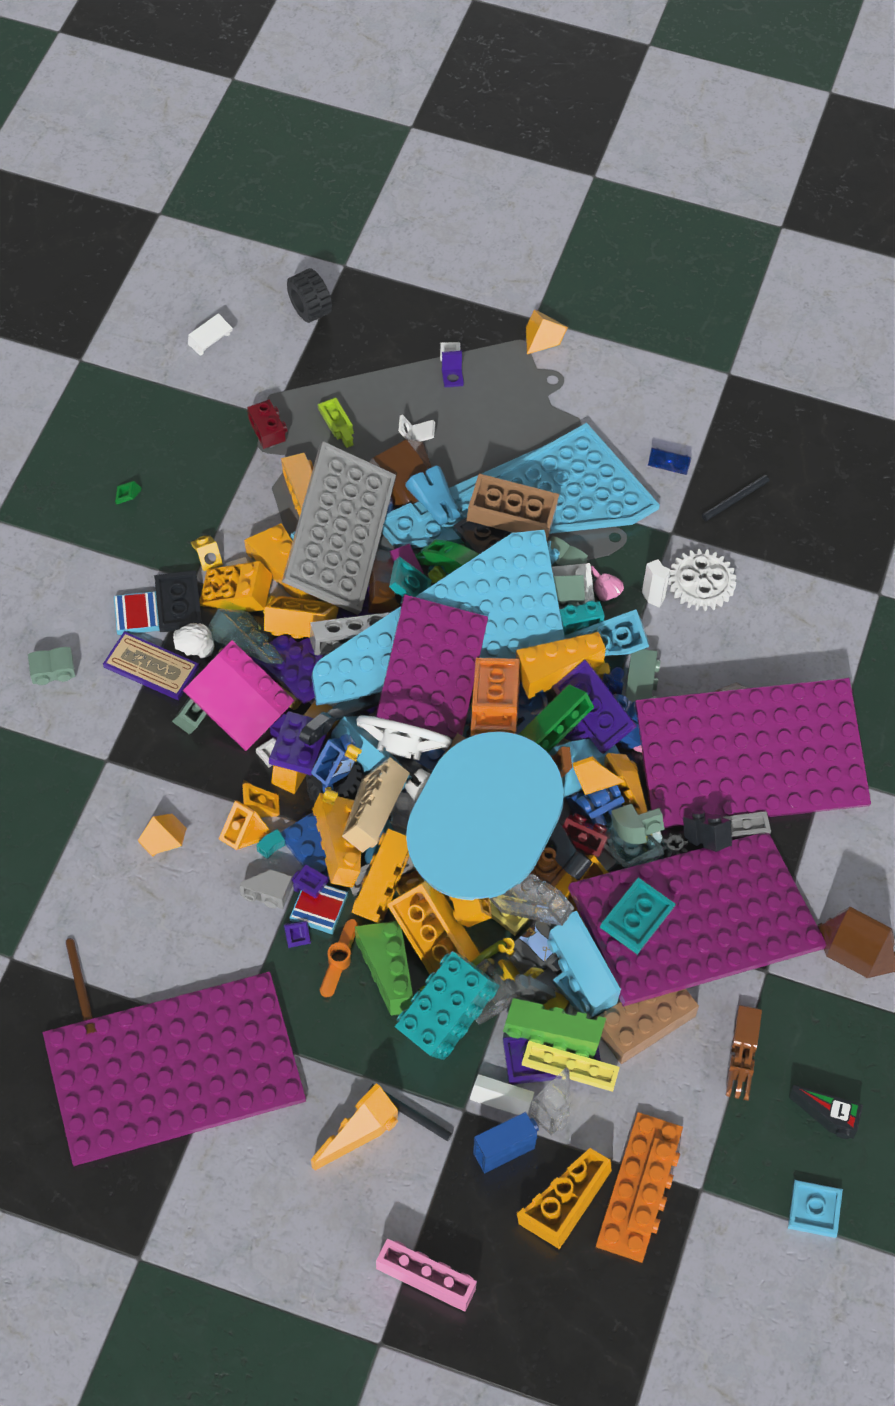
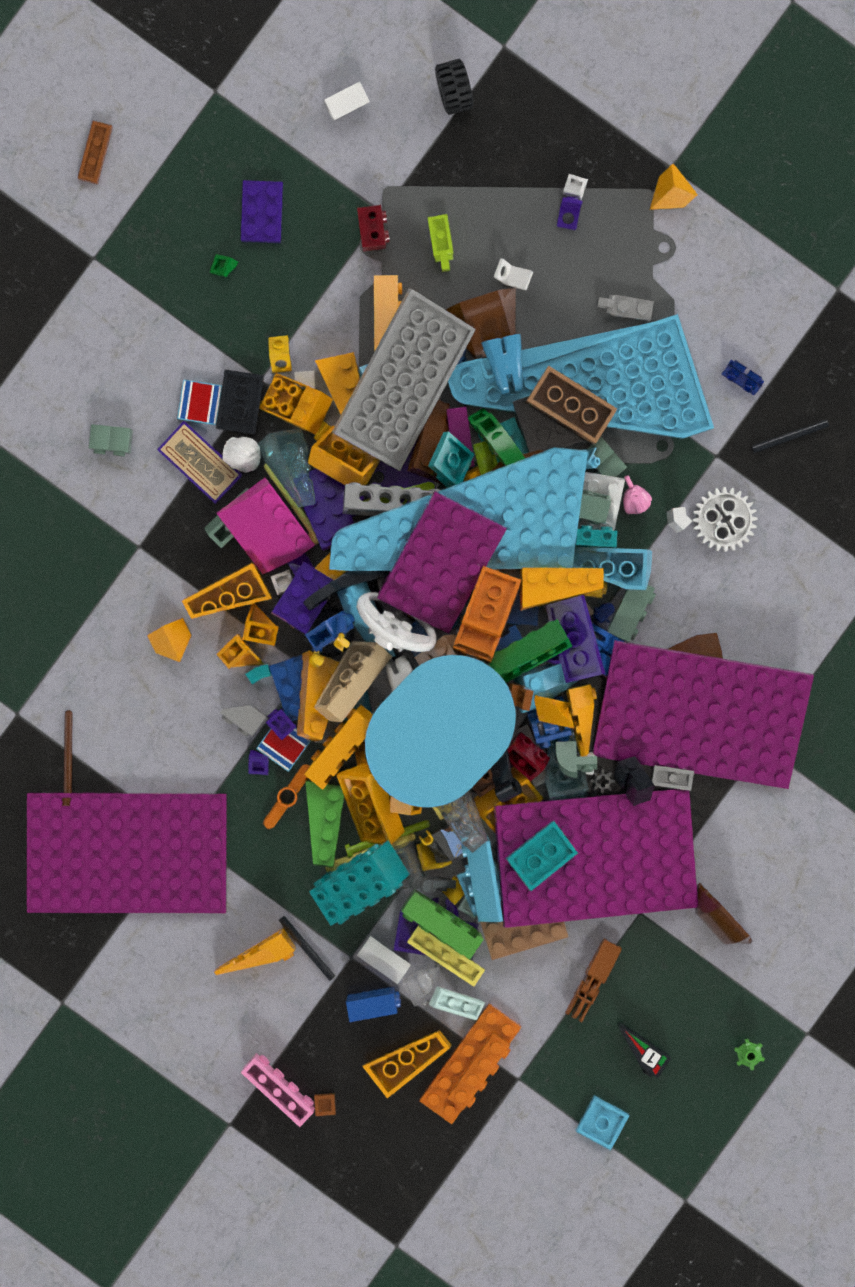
camera: 20 degrees right, 30 degrees up
none -> light orange wedge [182,562,272,619]
none -> dark purple plate [241,180,283,243]
none -> dark orange plate [314,1093,336,1116]
none -> light aqua tile [429,986,485,1021]
none -> light grey hinge [597,295,654,322]

